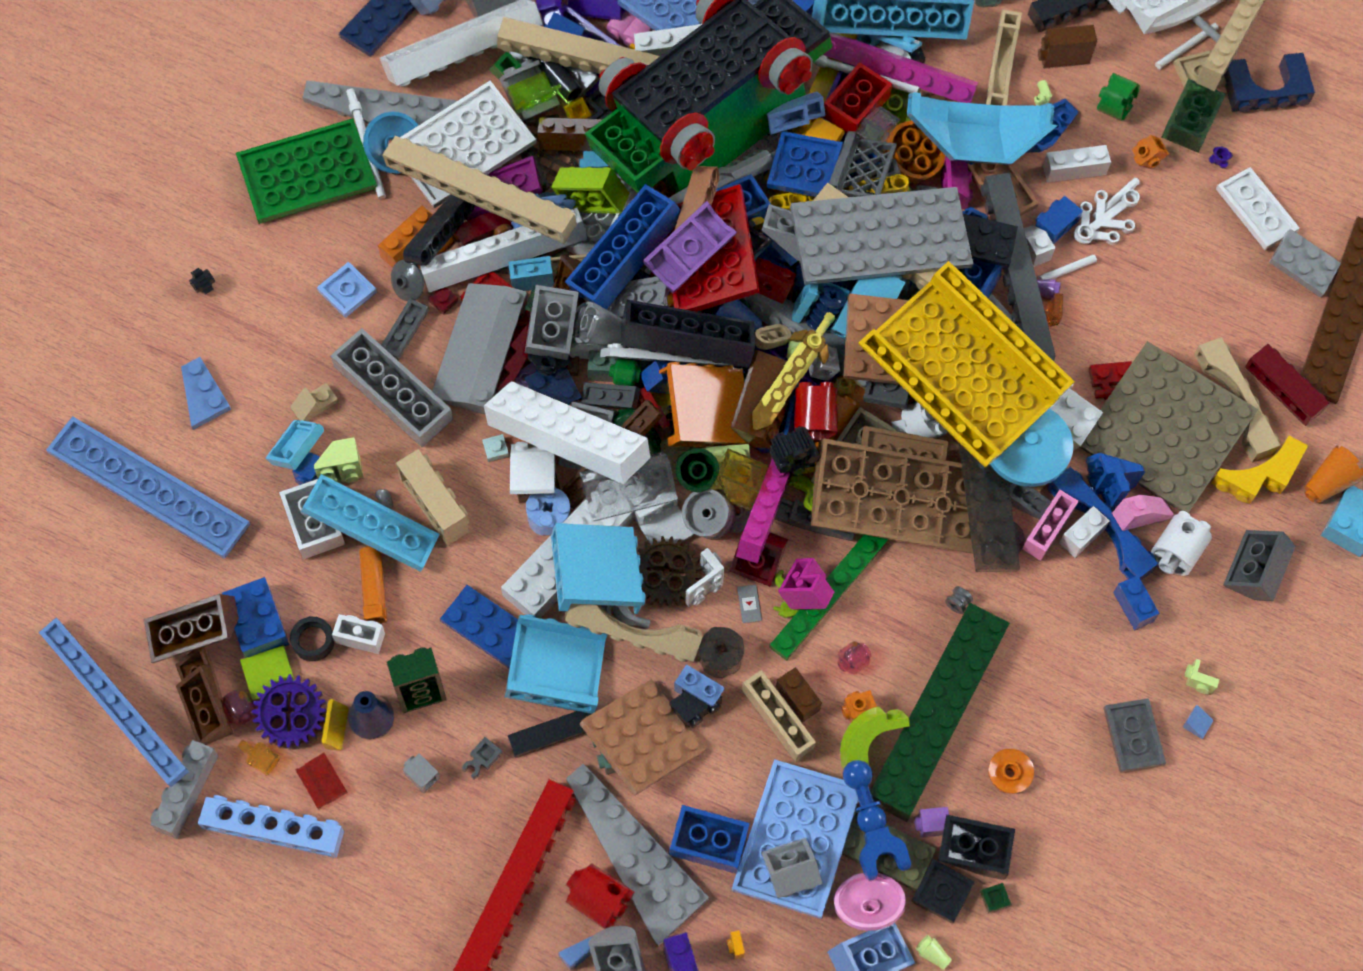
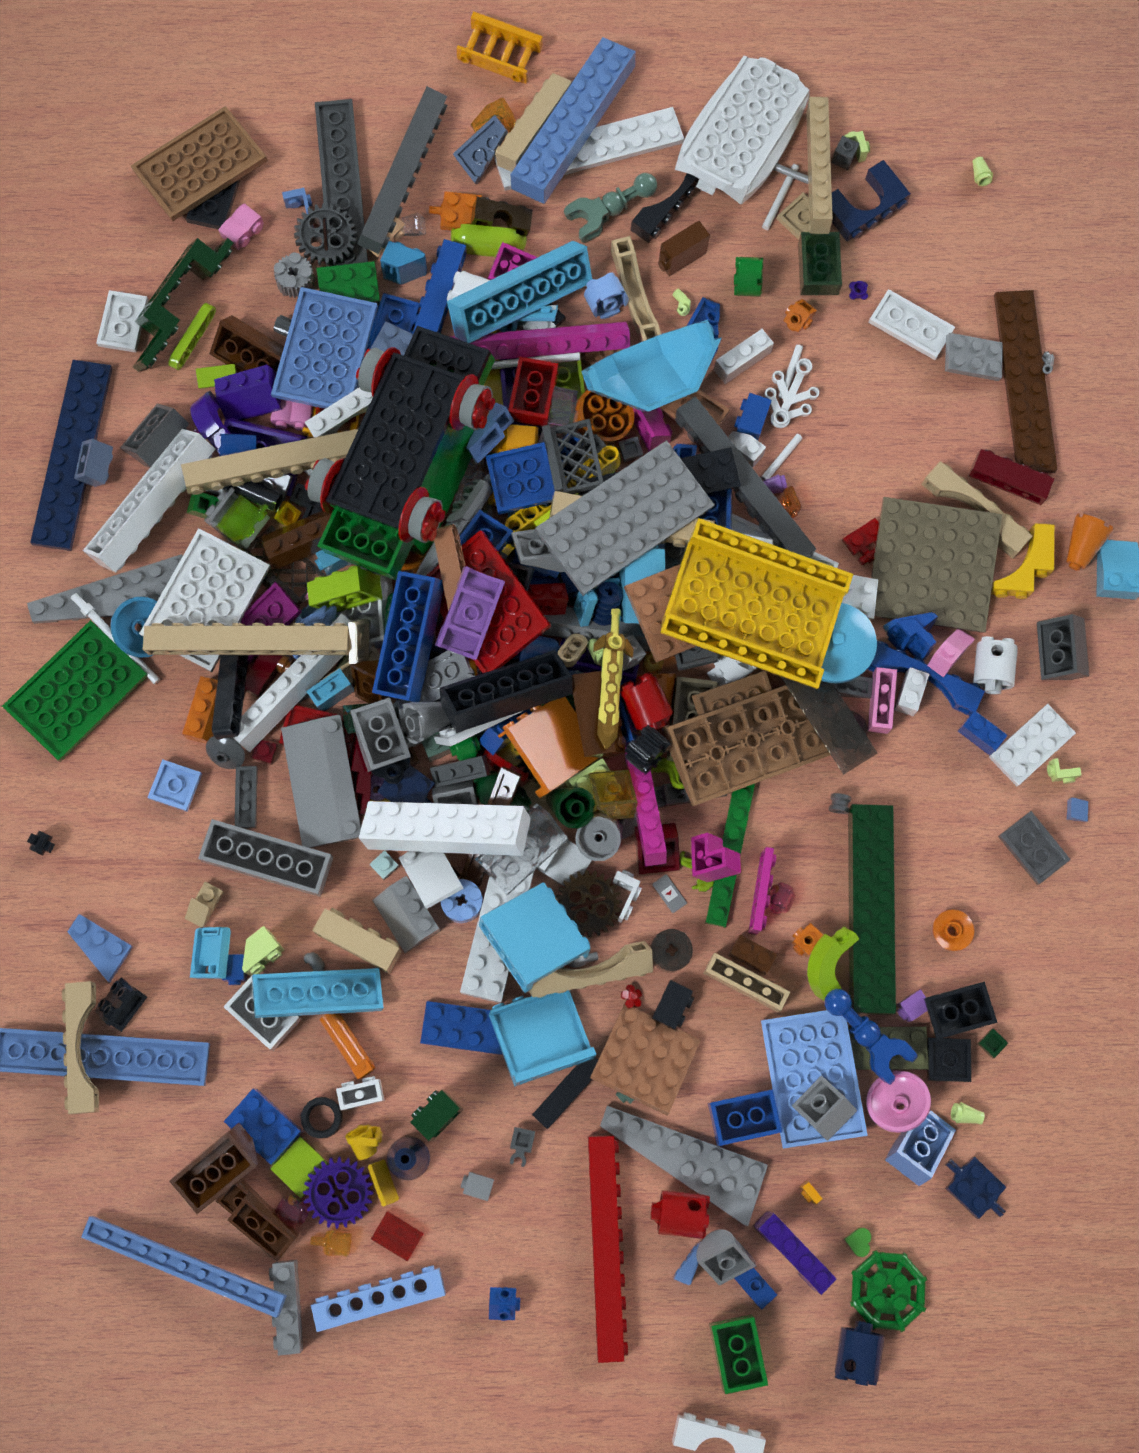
camera: 30 degrees left, 10 degrees up
medium blue bracket [674,664,724,707] -> none
none -> tan arch [62,981,99,1114]
none -> black bracket [95,977,147,1032]
none -> yellow piece [345,1125,383,1160]
none -> tan tile [348,619,370,664]
none -> light grey slope [372,876,440,953]
none -> blue brick [489,1287,520,1321]
none -> light blue brick [584,273,629,319]
none -> red plant [621,985,642,1008]
none -> dark pink plate [748,847,776,935]
none -> dark grey brick [831,136,860,170]
none -> yellowish green bracket [844,131,870,162]
none -> white plate [989,704,1076,787]

